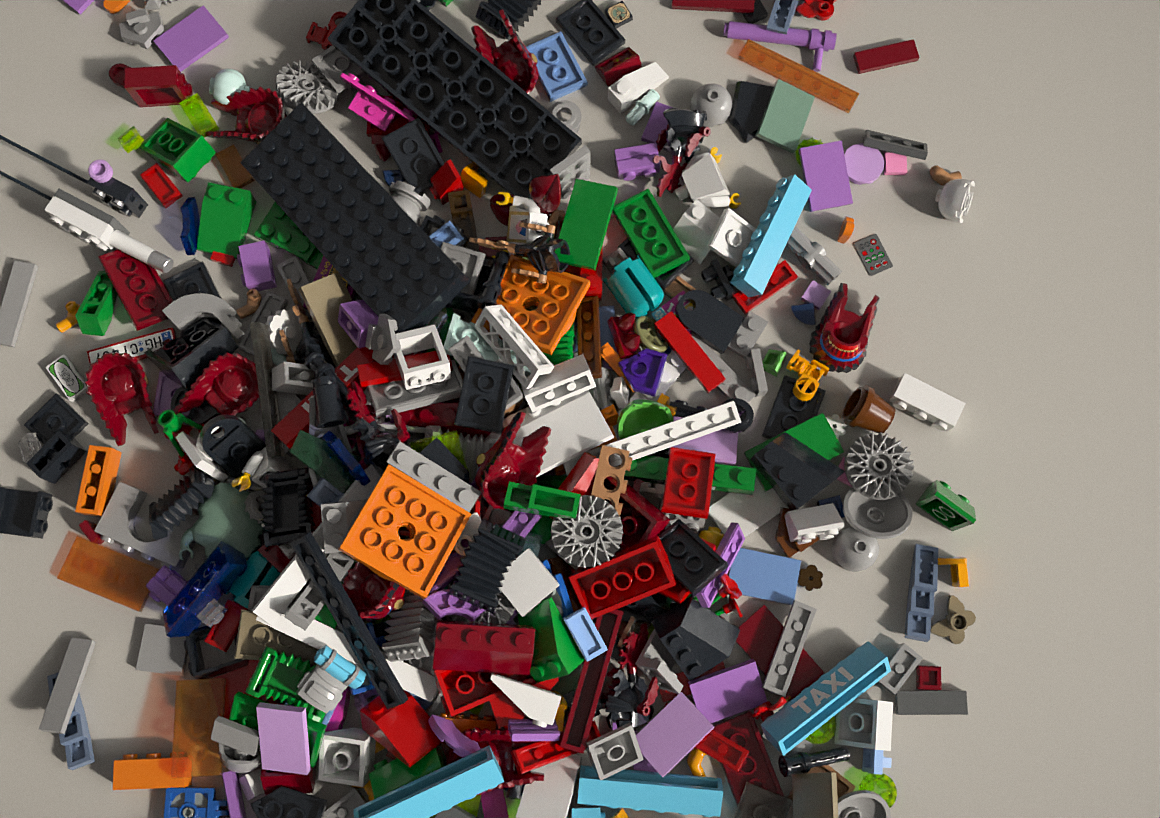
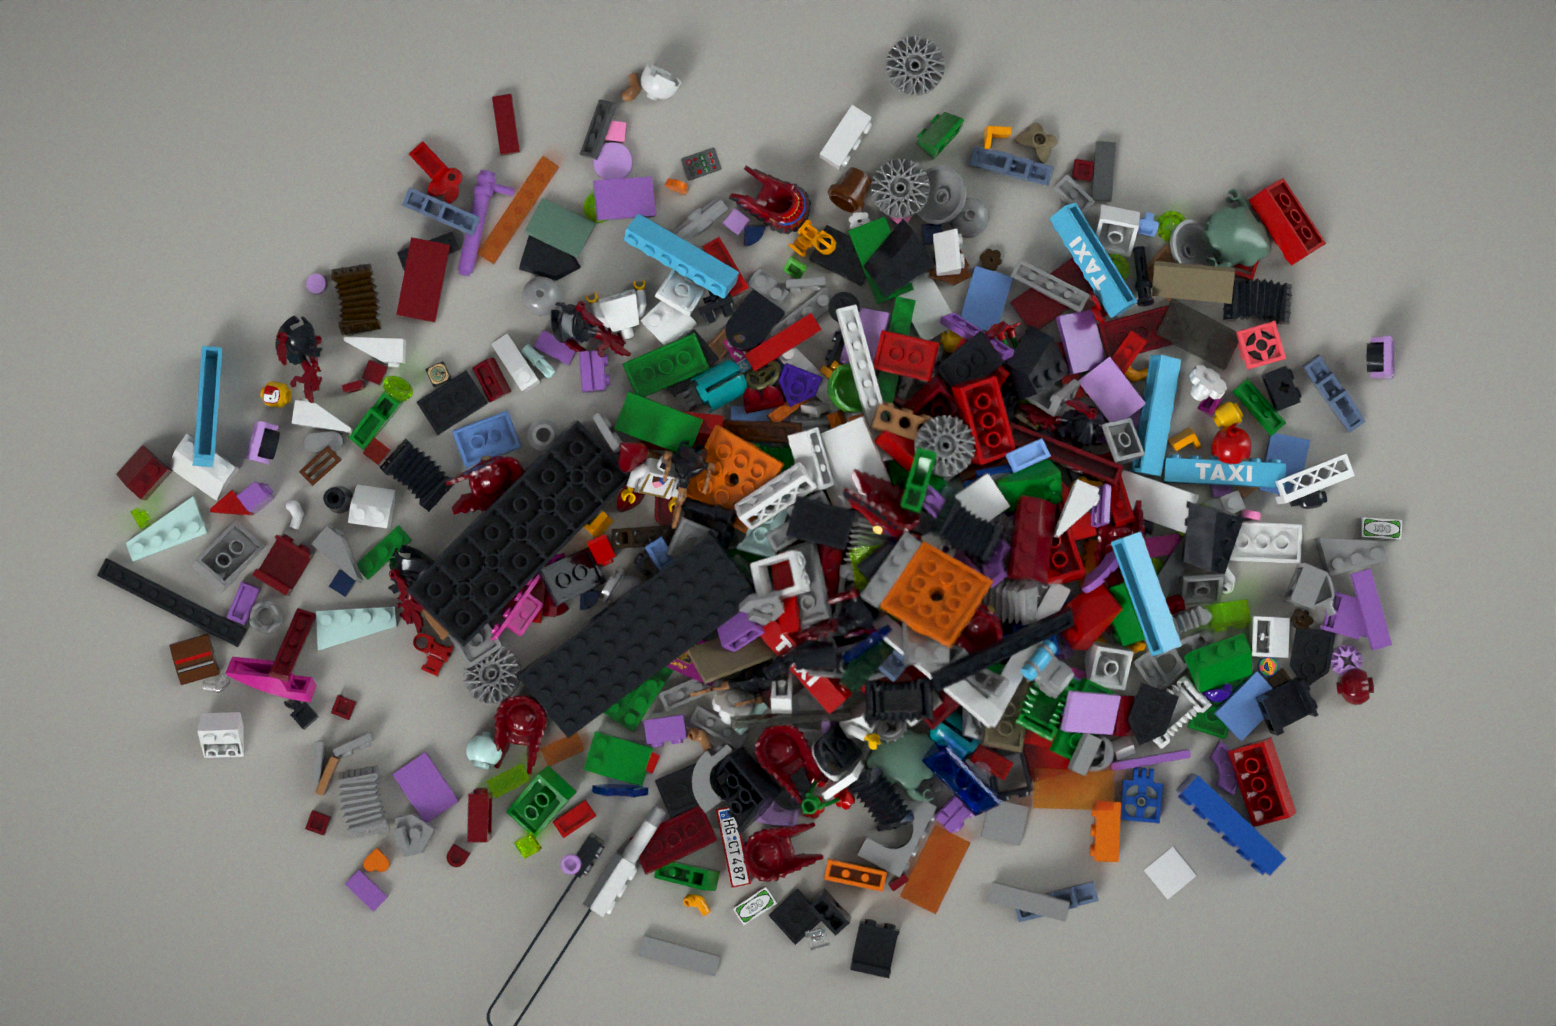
camera: 85 degrees left, 10 degrees up
none -> light grey wheel [885,35,945,96]

